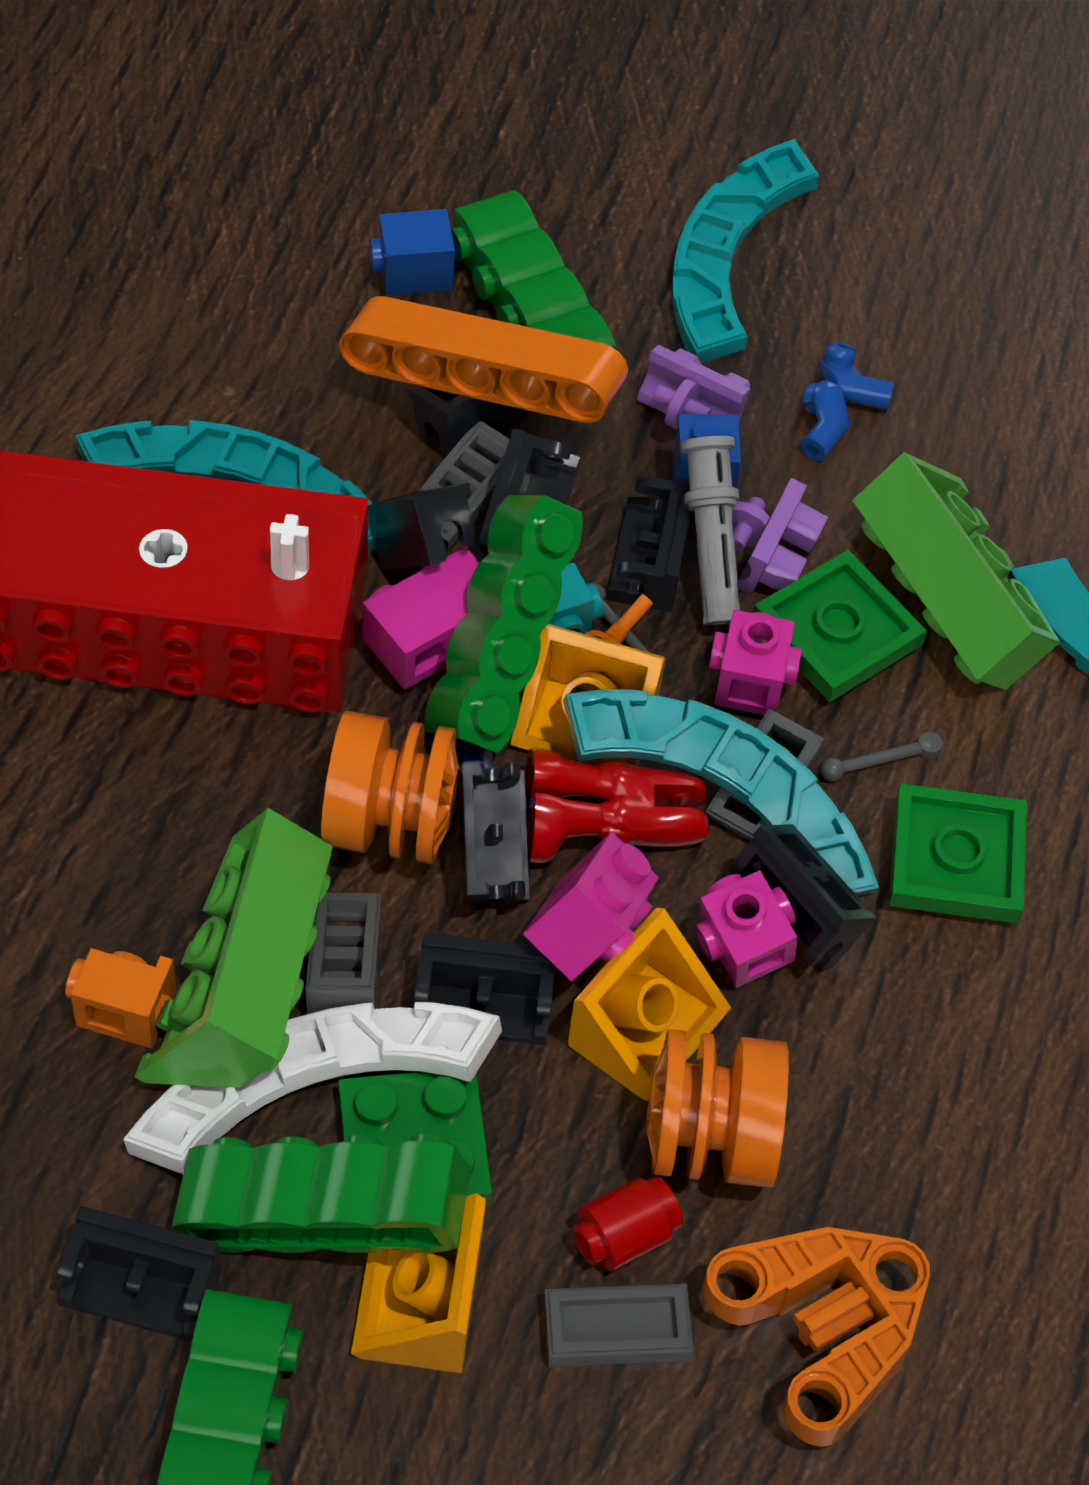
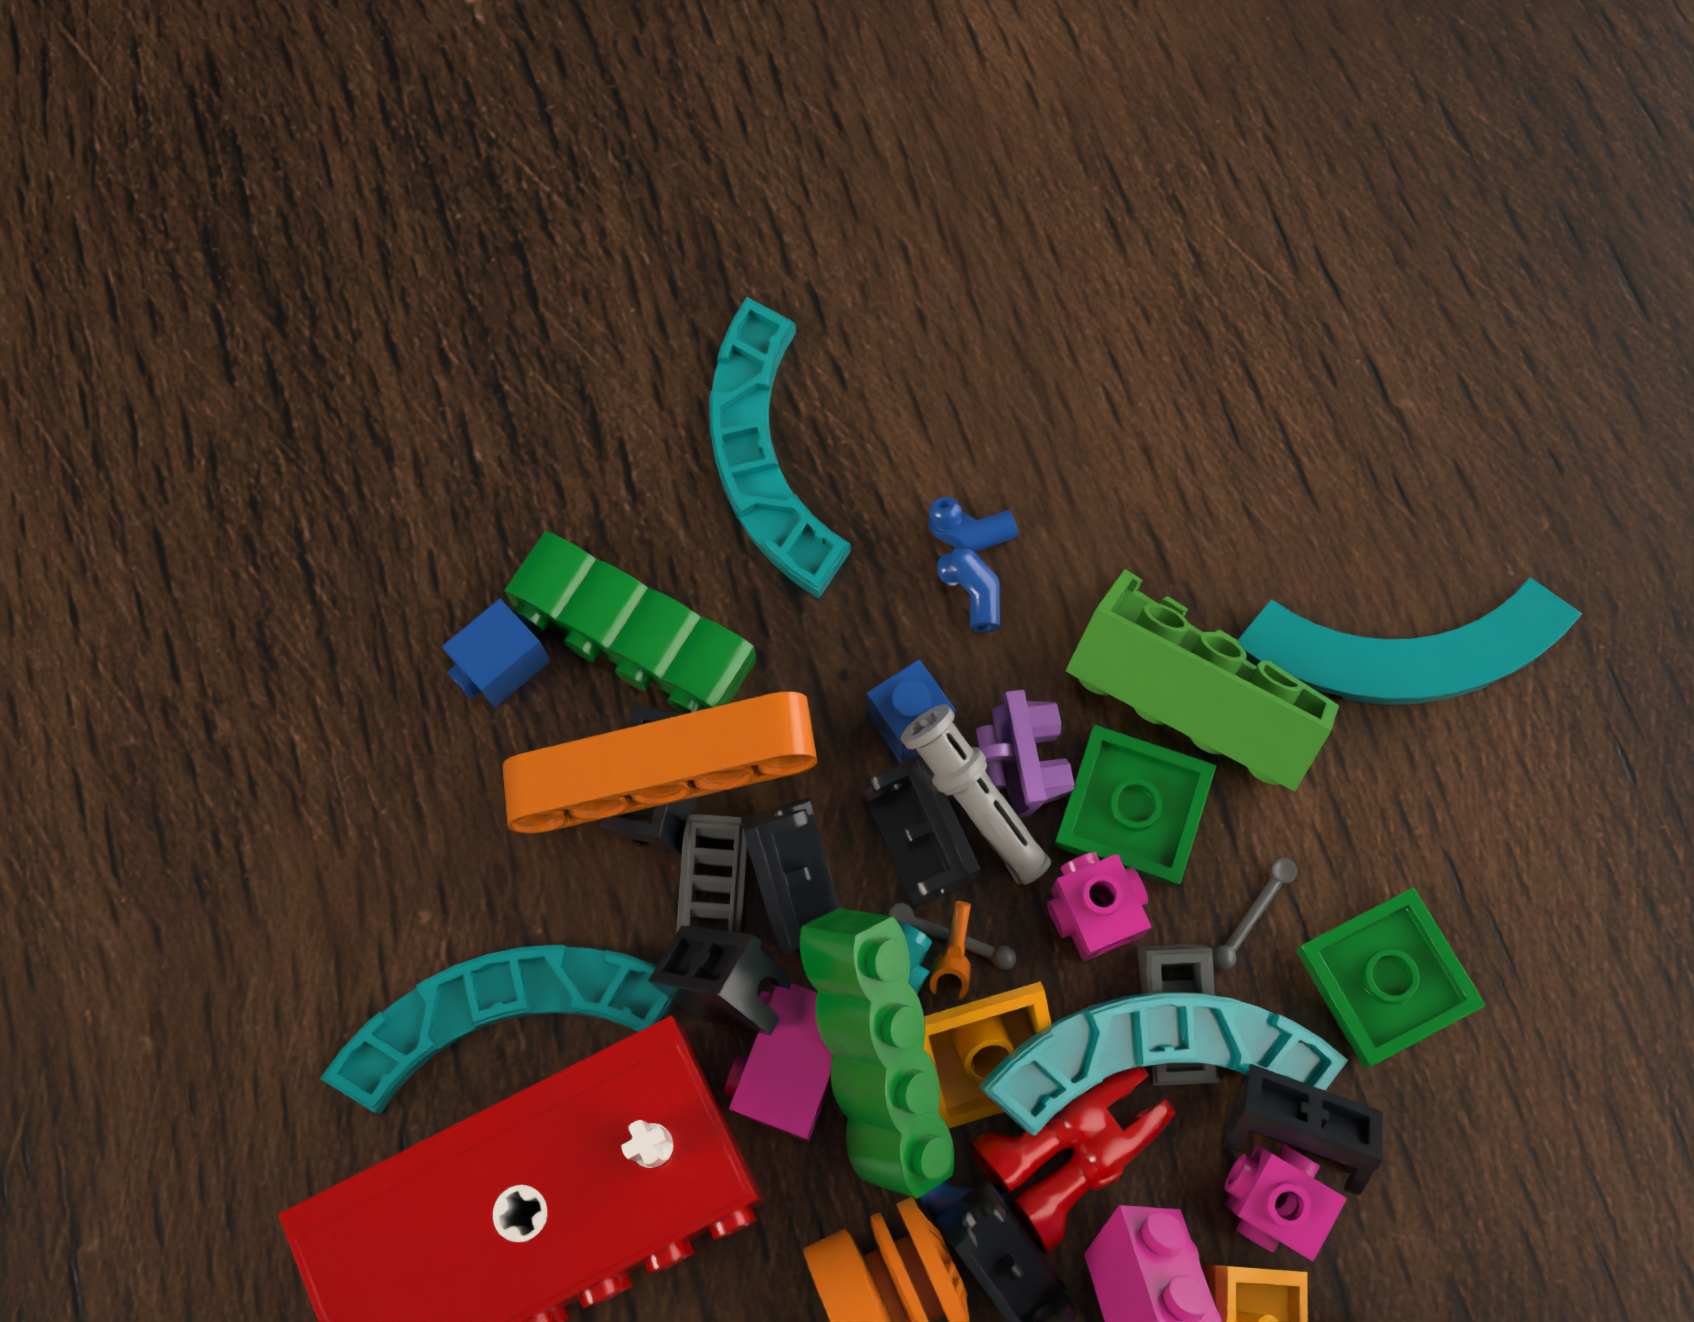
camera: 25 degrees left, 15 degrees up
medium lavender hips [637,345,751,430] -> none

